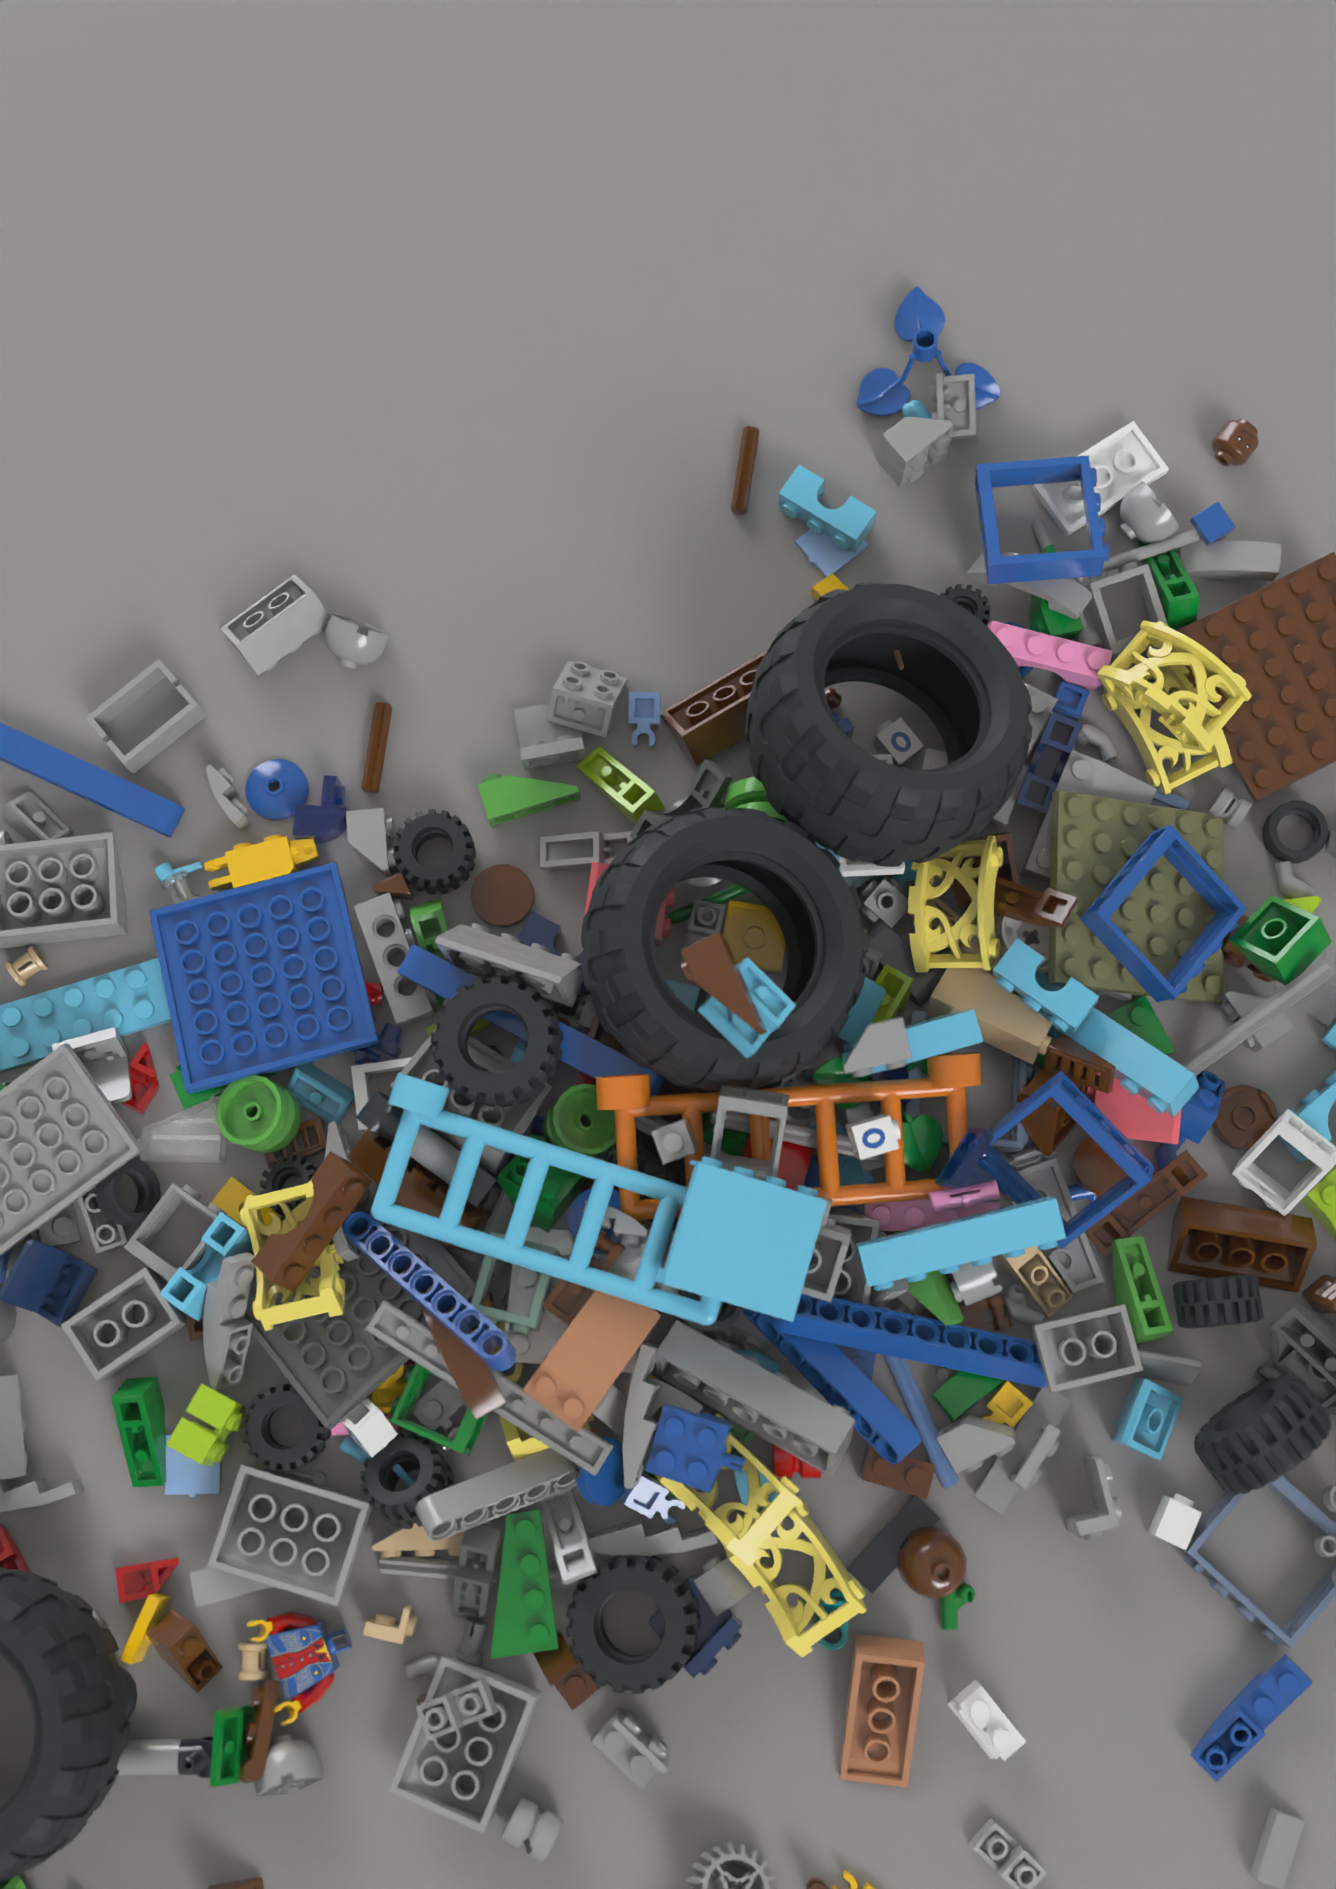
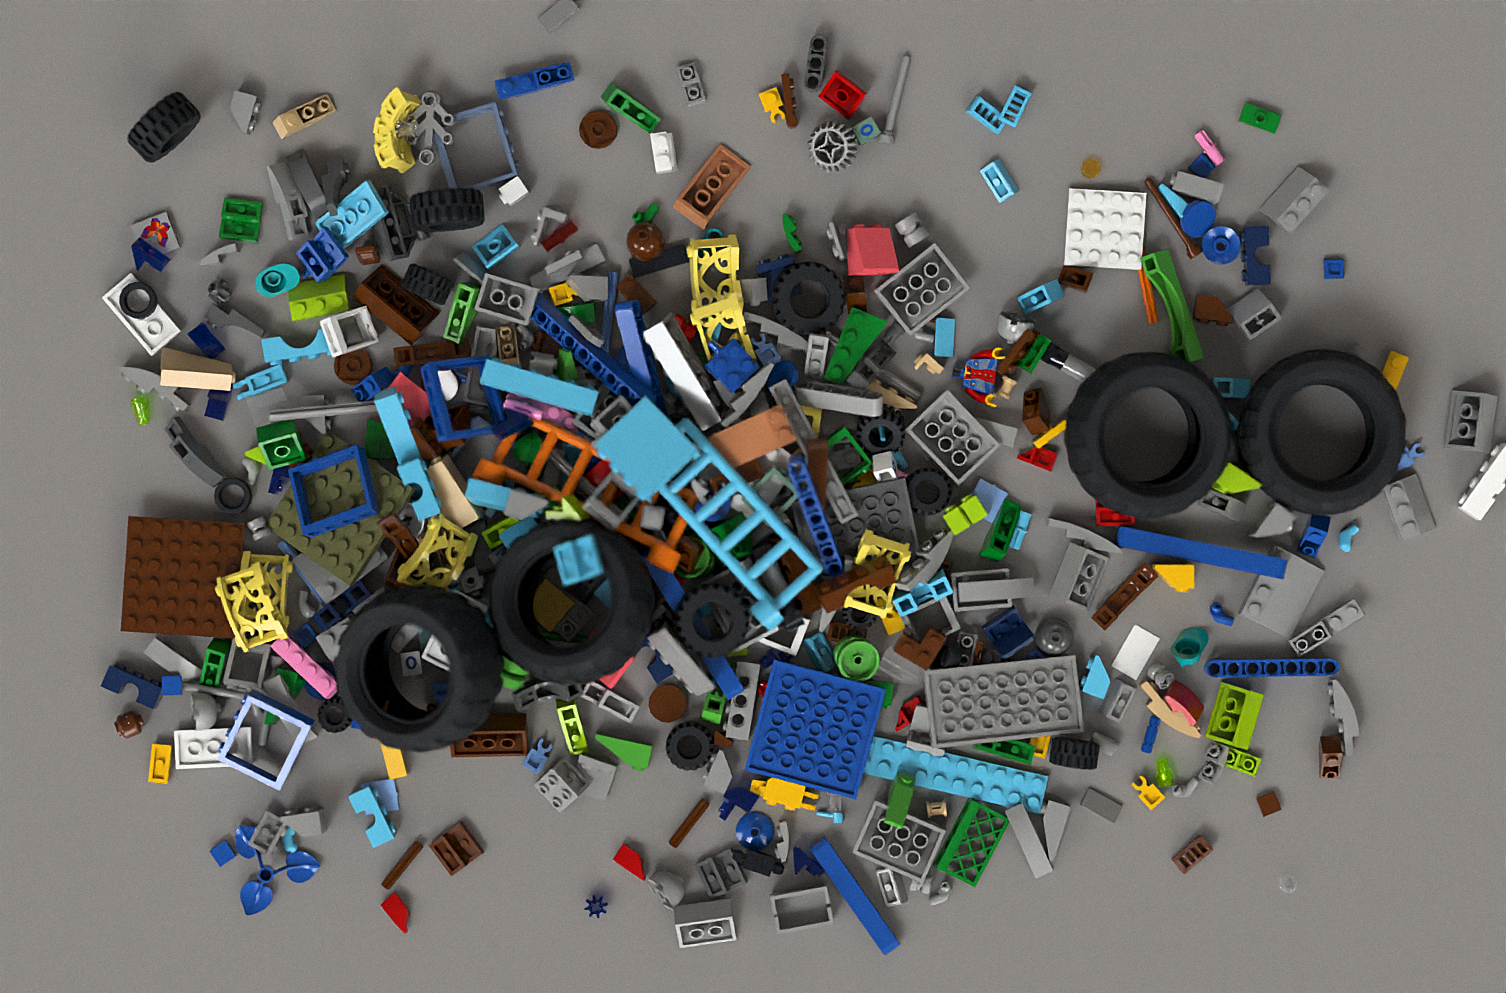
camera: 155 degrees left, 10 degrees up
light grey slope [416,1678,498,1741] -> none
reddish brown slope [680,932,767,1035] -> none
white brick [845,1114,901,1160] -> none
none -> dark blue arch [100,663,162,709]
none -> yellow plate [148,743,172,784]
none -> blue tile [209,840,237,867]
none -> clear blue slope [268,465,290,495]
none -> red slope [381,892,410,934]
none -> reddish brown slope [429,821,485,877]
none -> clear red pin [540,220,579,253]
none -> lime slope [546,494,589,521]
none -> light grey tile [568,315,604,348]
none -> reddish brown tile [579,110,617,149]
none -> clear blue gear [584,894,608,918]
none -> green slope [601,82,661,134]
none -> red slope [613,844,646,881]
none -> reddish brown slope [677,535,705,573]
none -> dark grey slope [695,847,748,899]
none -> black piece [731,847,785,877]
none -> green slope [782,213,802,254]
none -> clear blue slope [793,844,825,877]
none -> coral slope [846,224,899,276]
none -> bright green slope [884,771,916,829]
none -> reddish brown brick [893,624,947,671]
none -> medium azure slope [934,318,955,357]
none -> light grey slope [958,577,1034,602]
none -> reddish brown tile [972,640,984,666]
none -> medium azure axle [1009,511,1032,550]
none -> medium azure slope [1017,279,1065,315]

